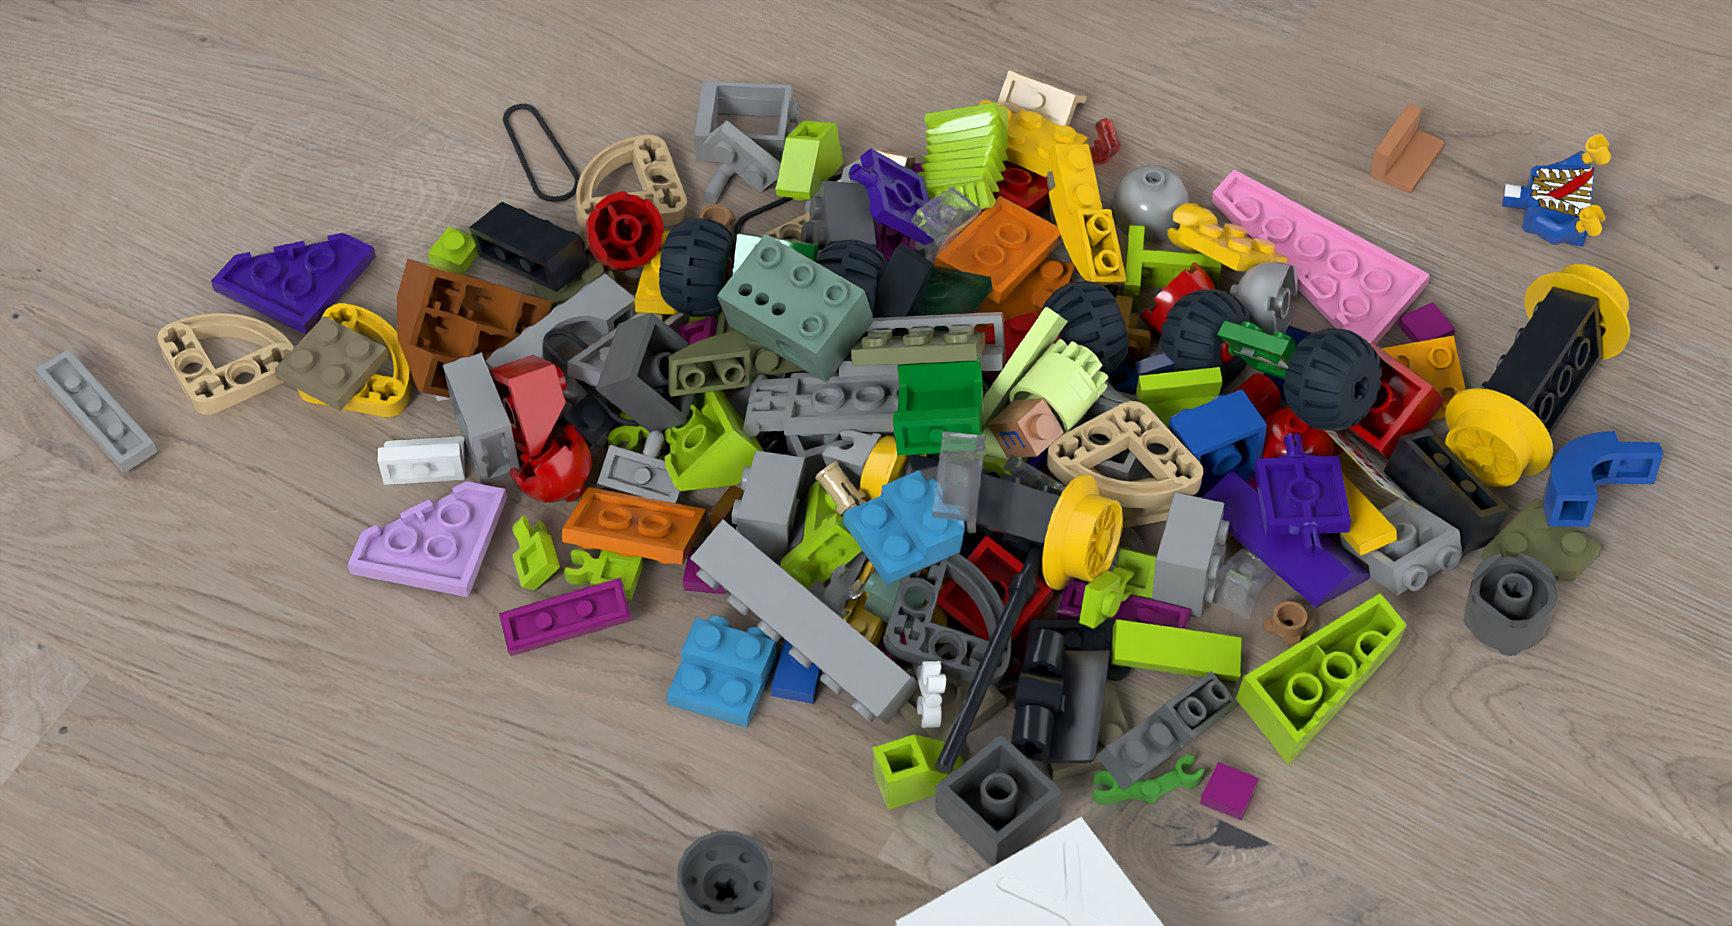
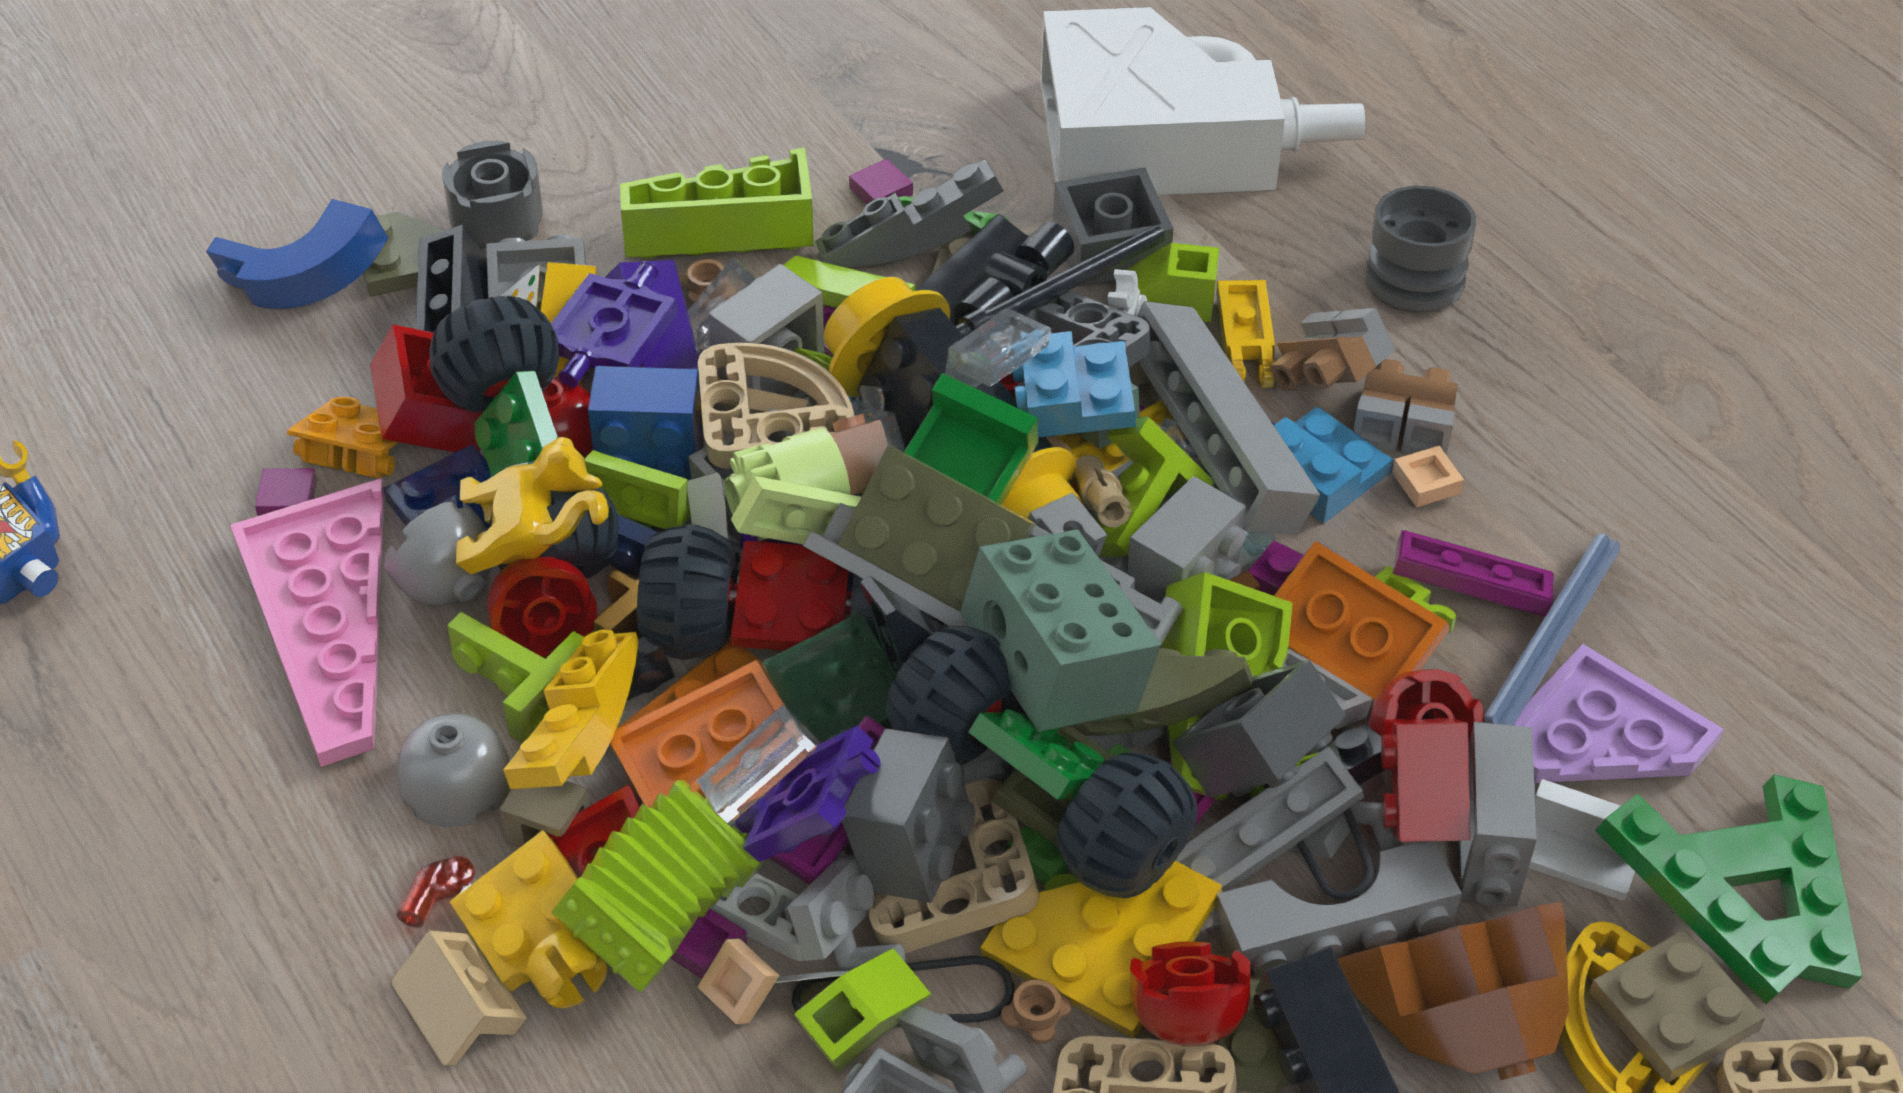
camera: 155 degrees left, 5 degrees down
lime plate [512,515,560,591] -> none
yellow plate [1167,203,1288,271] -> none
nougat panel [1370,103,1444,193] -> none
brick [1445,264,1630,487] -> none
none -> yellow animal [456,437,609,575]
none -> yellow hinge [1216,280,1275,388]
none -> medium nougat hips [1270,308,1396,391]
none -> hips [1353,359,1458,455]
none -> light nougat plate [1392,446,1464,508]
none -> sand blue axle [1484,533,1620,725]
none -> plate [1595,774,1862,1004]

